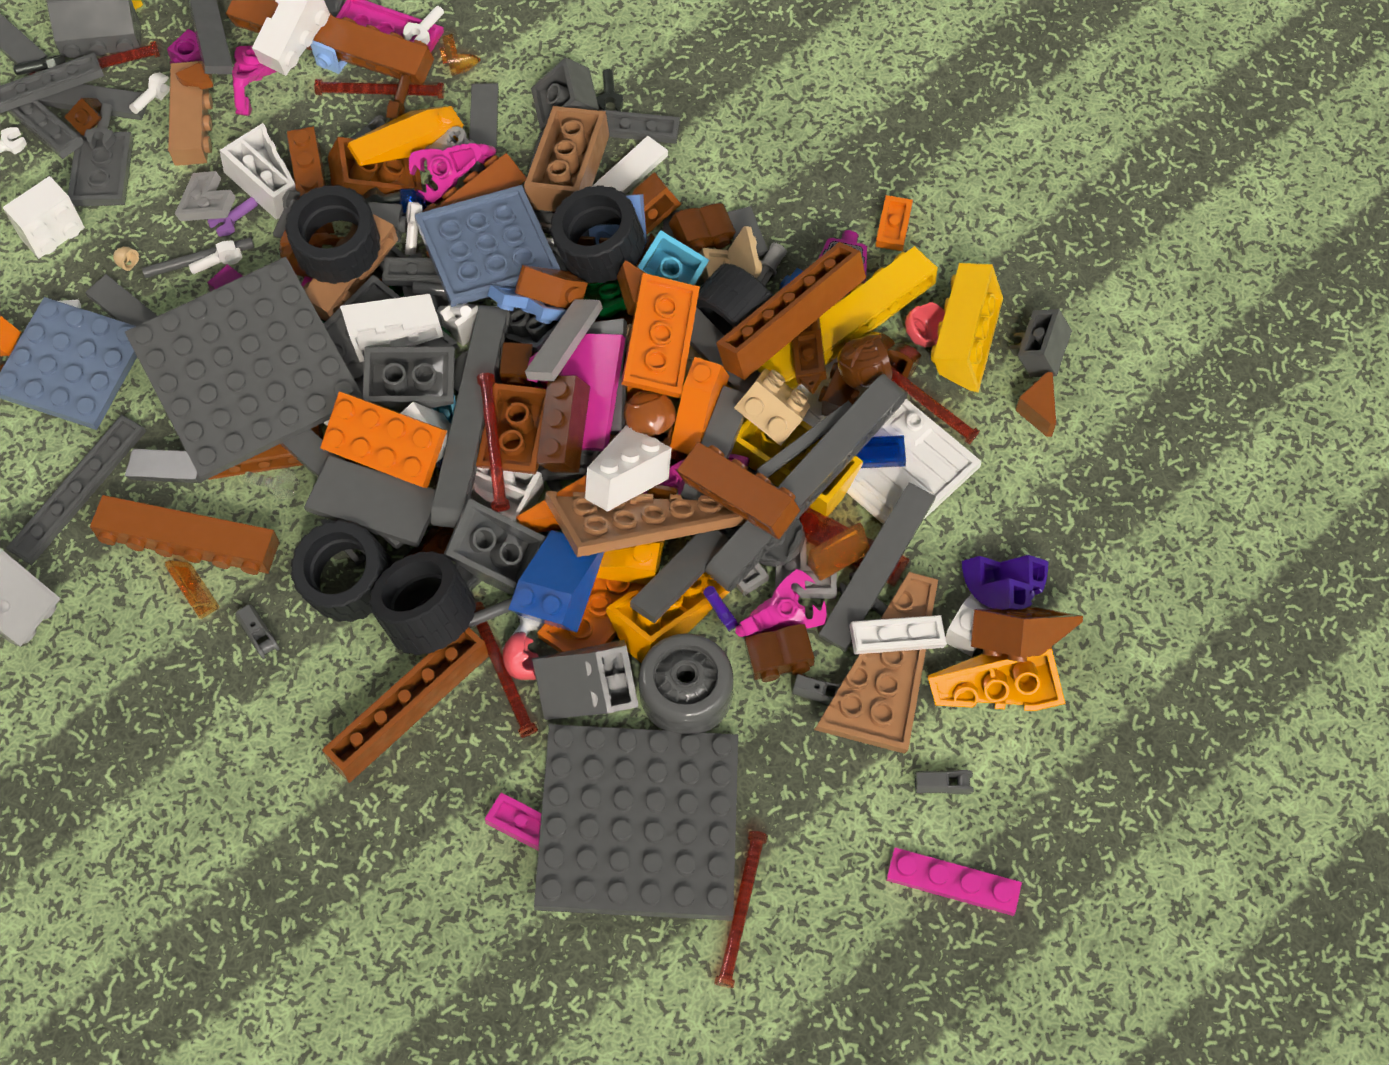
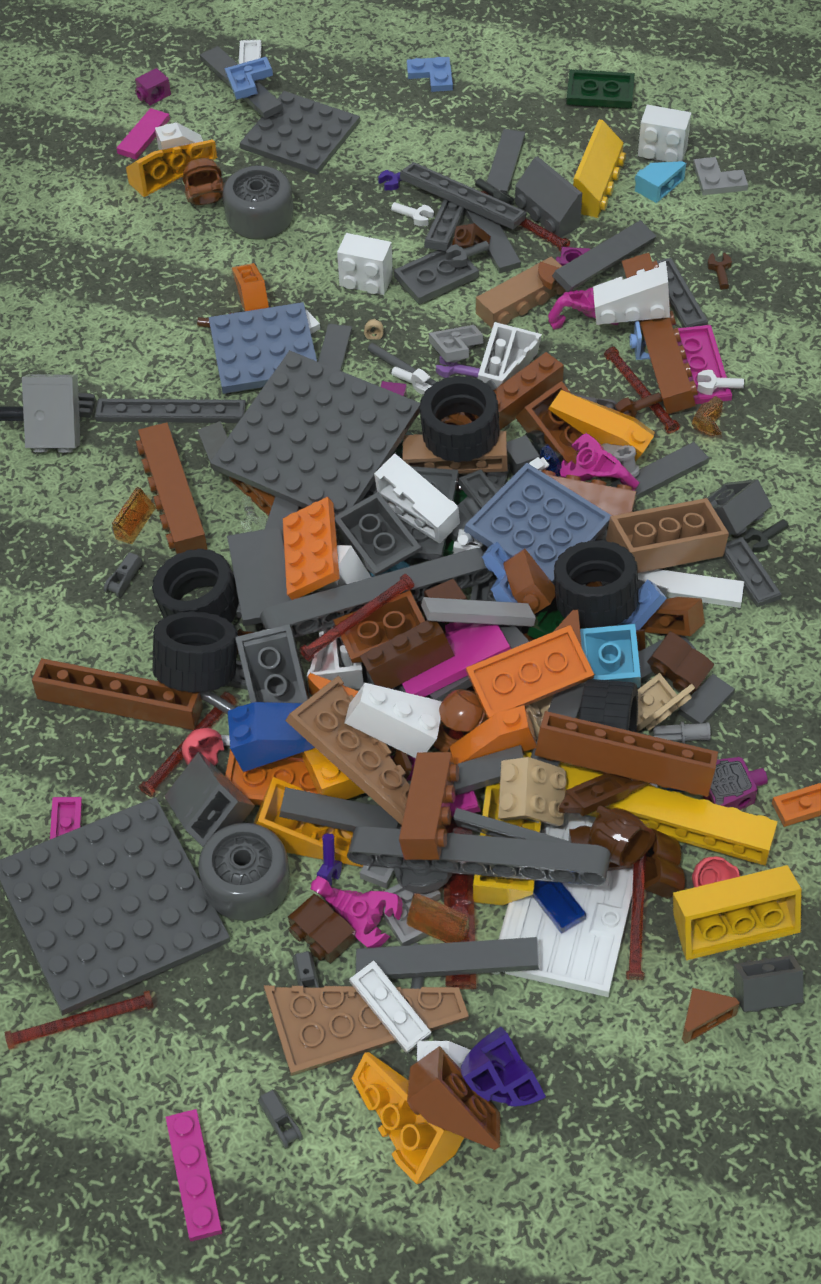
camera: 60 degrees right, 10 degrees down
white bar [129,72,170,114] -> none

